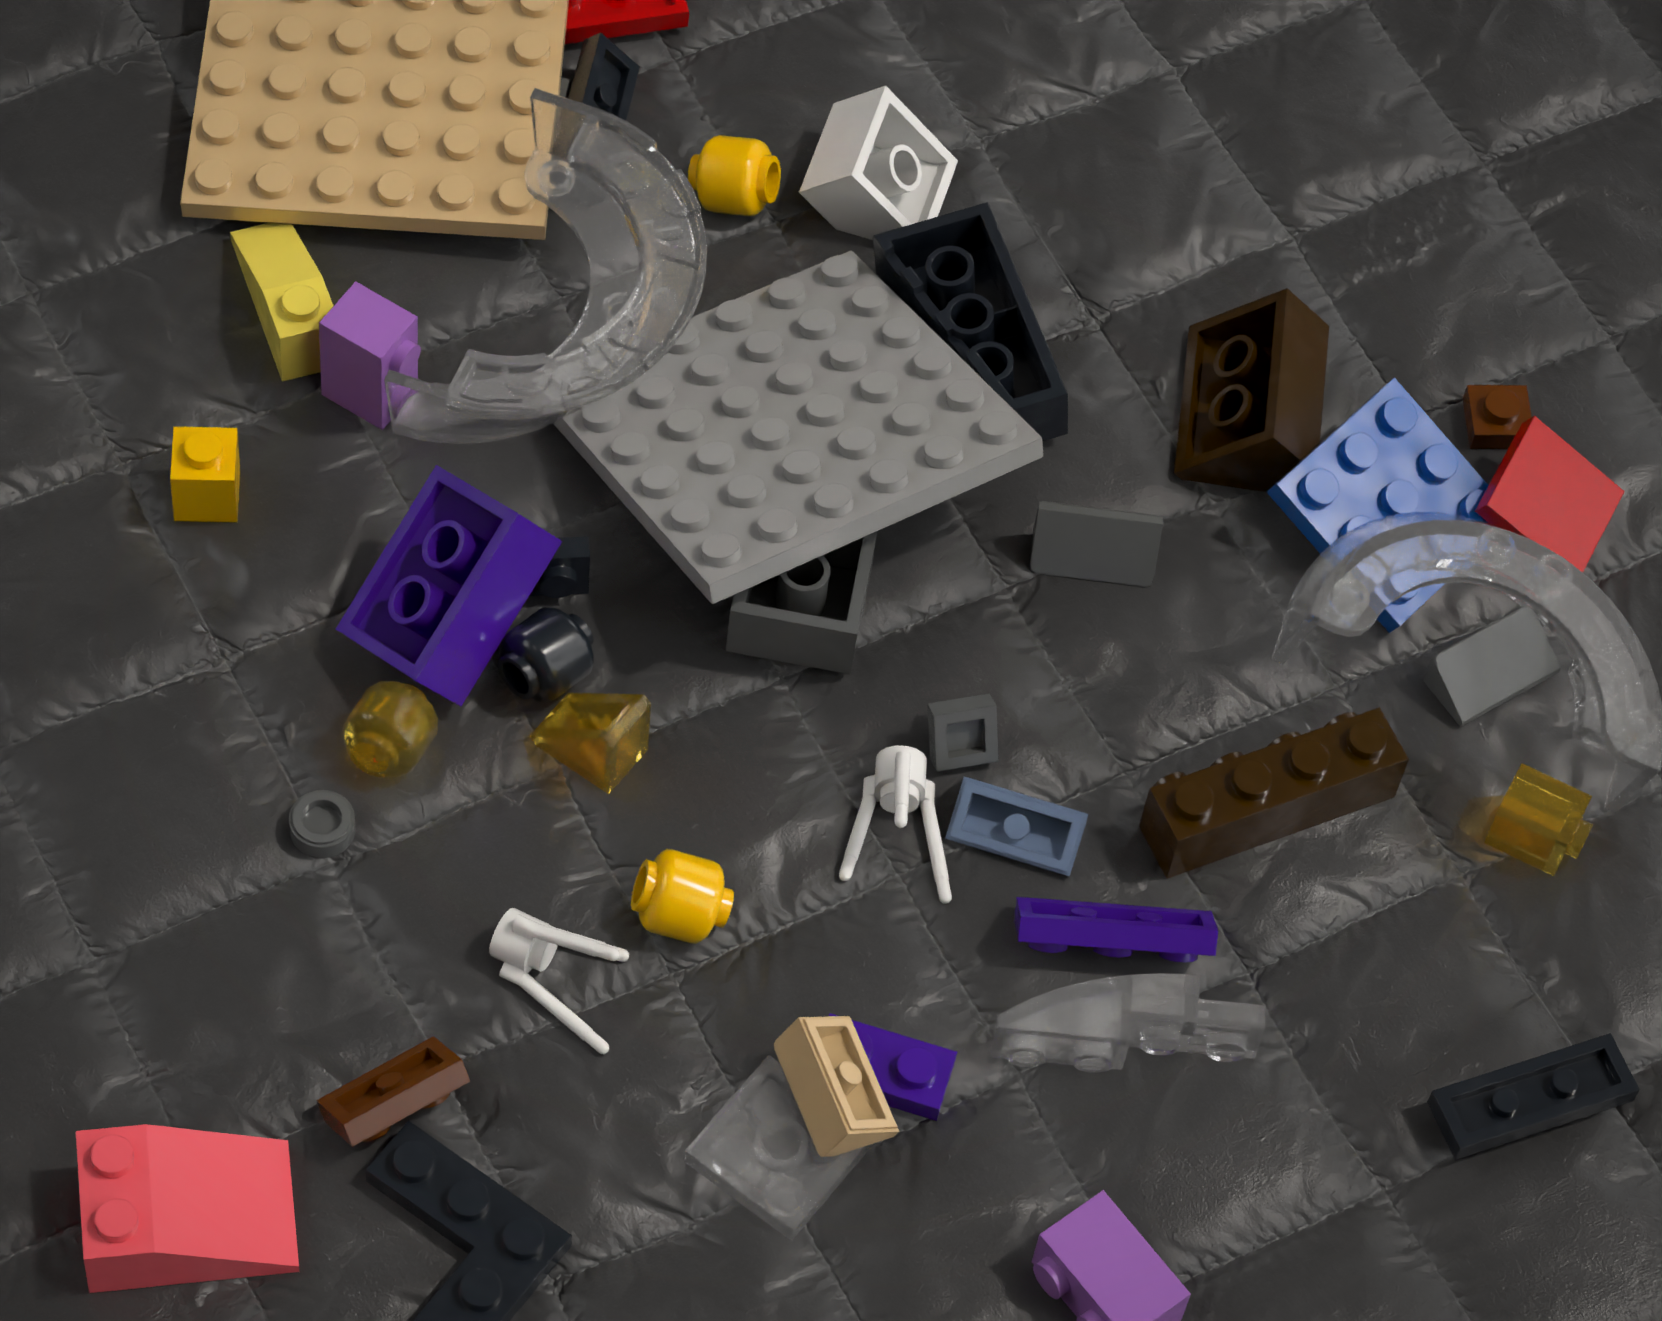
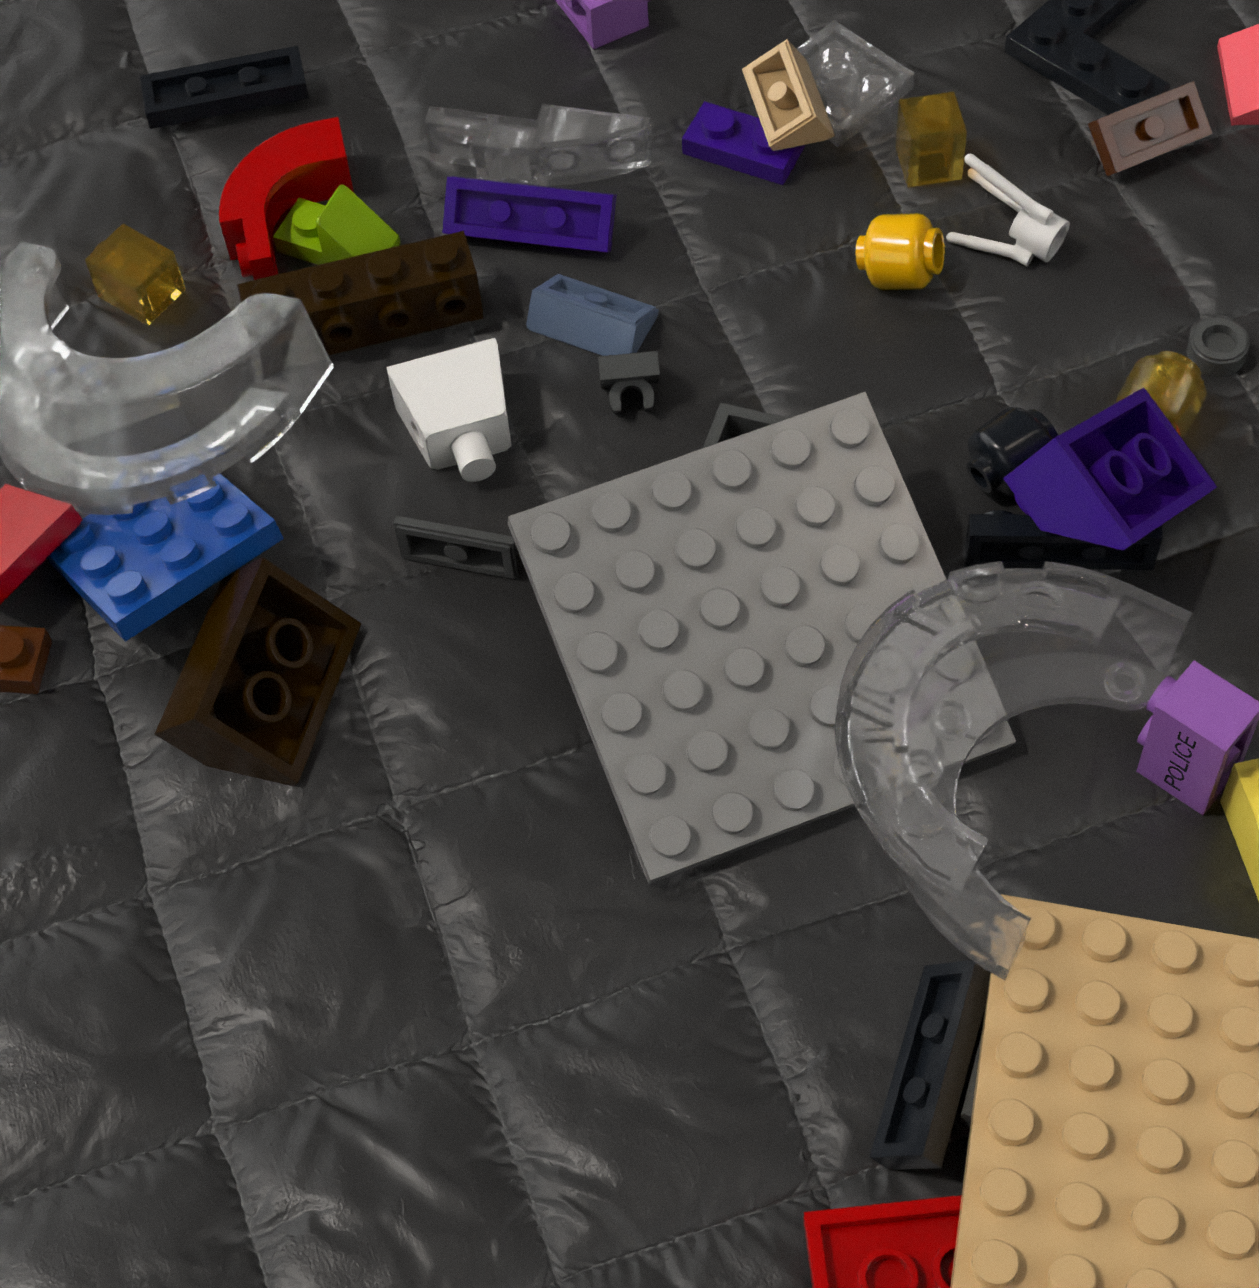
camera: 160 degrees left, 0 degrees up
clear yellow slope [529,693,651,794] -> none
yellow head [688,135,781,216] -> none
white slope [799,86,958,240] -> none
white plant [839,745,952,904] -> none
black wedge [873,202,1068,441] -> none
none -> red arch [219,117,354,280]
none -> lime slope [273,184,401,265]
none -> white torso [386,338,511,482]
none -> clear yellow brick [896,91,967,188]

